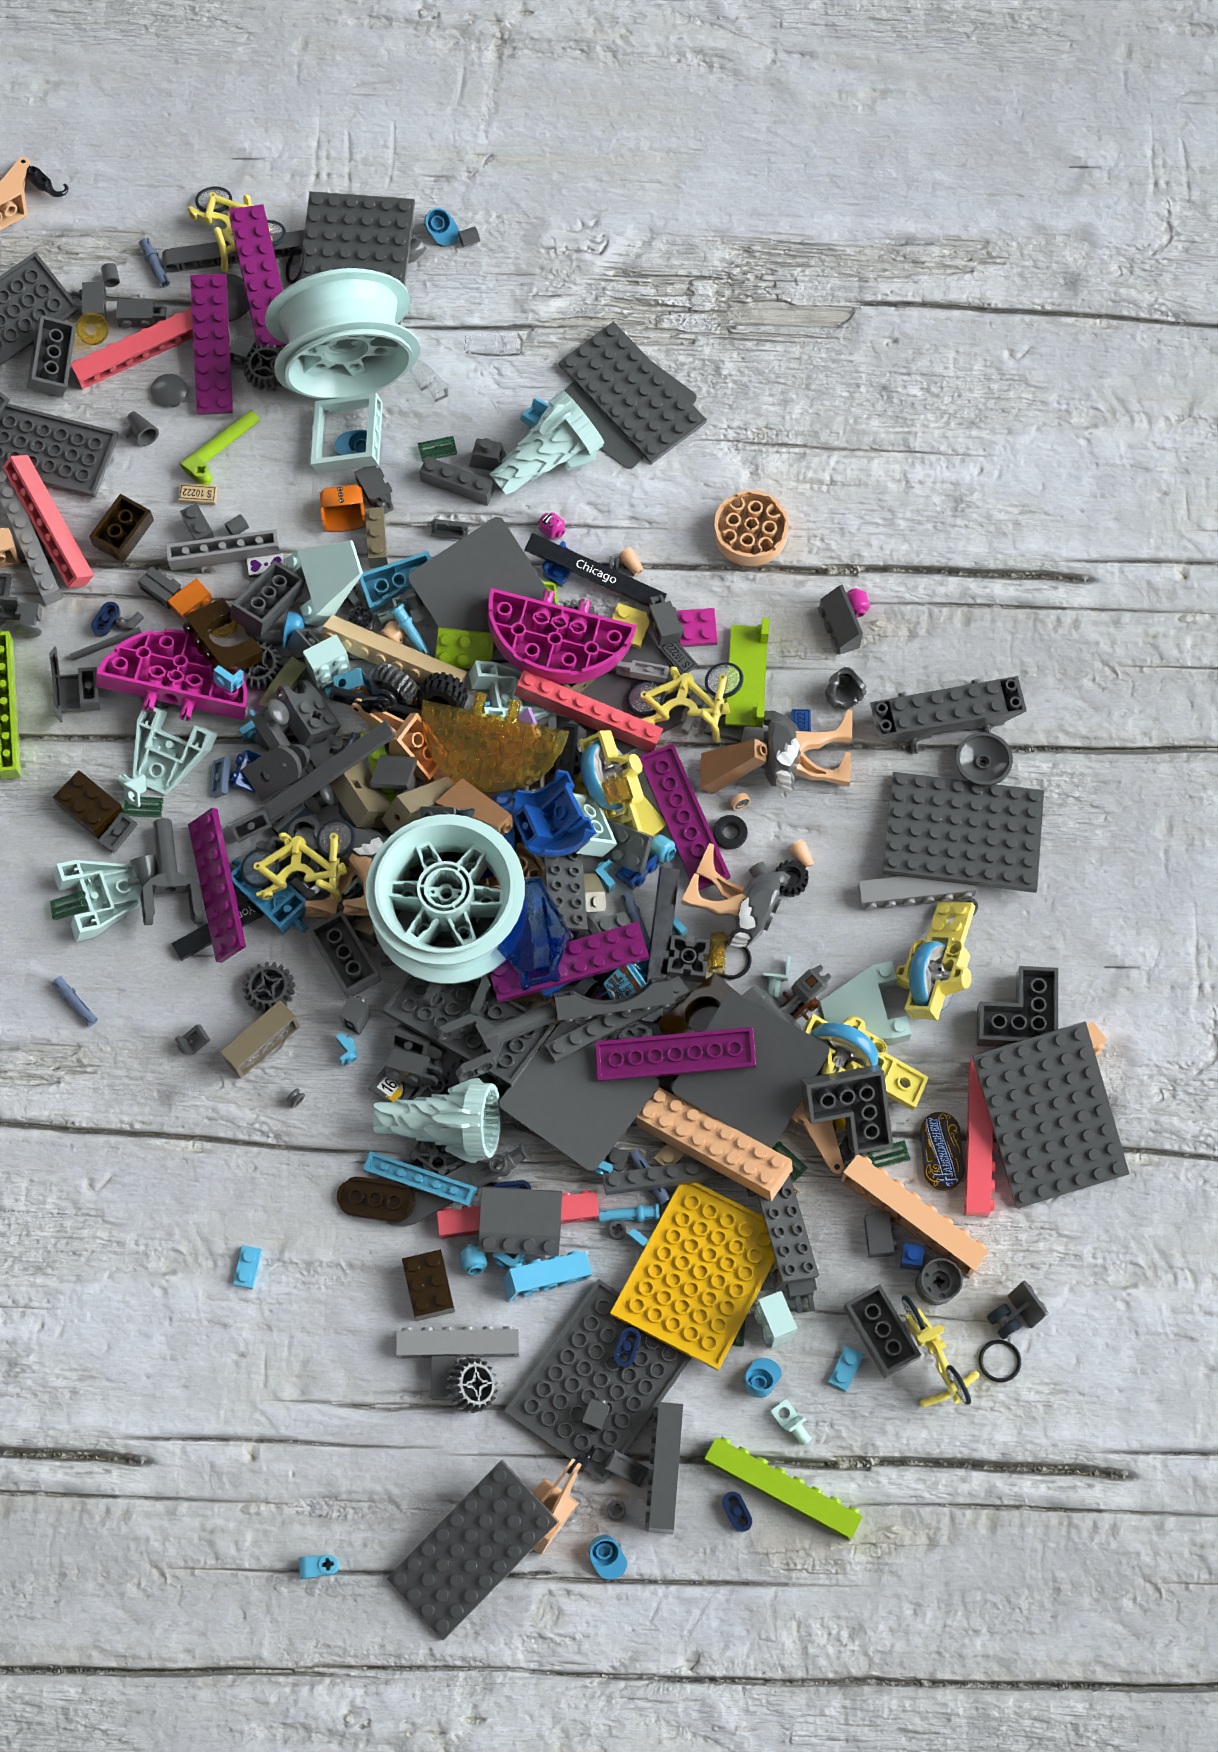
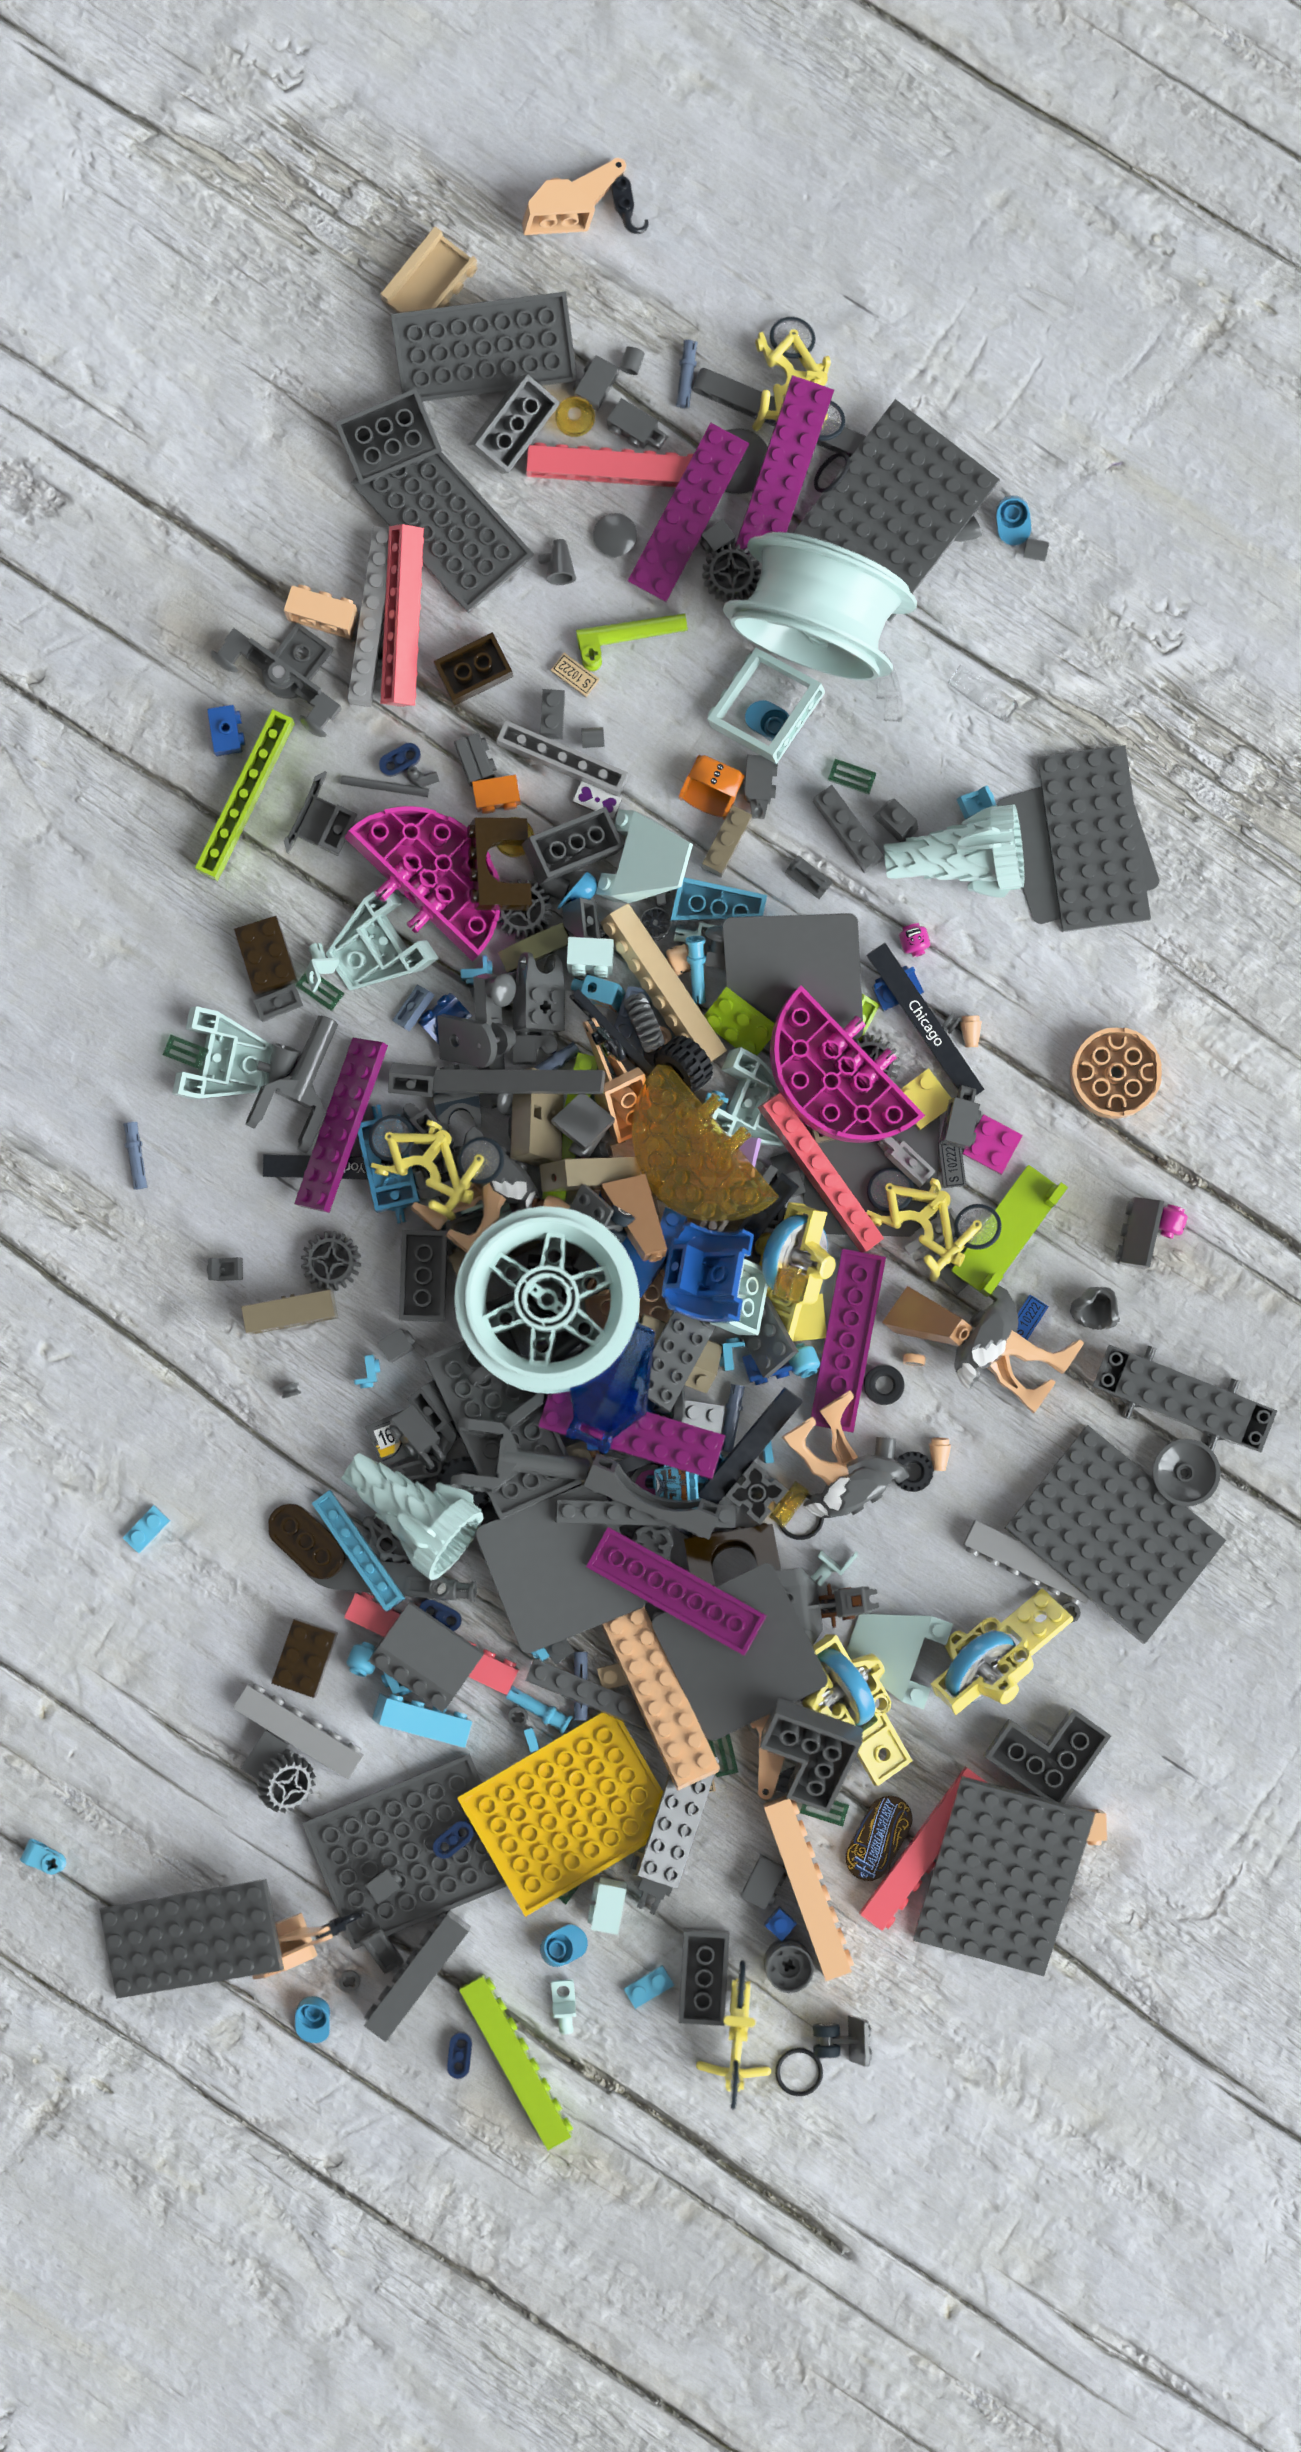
camera: 30 degrees right, 15 degrees up
medium azure bracket [213,665,244,693] -> none

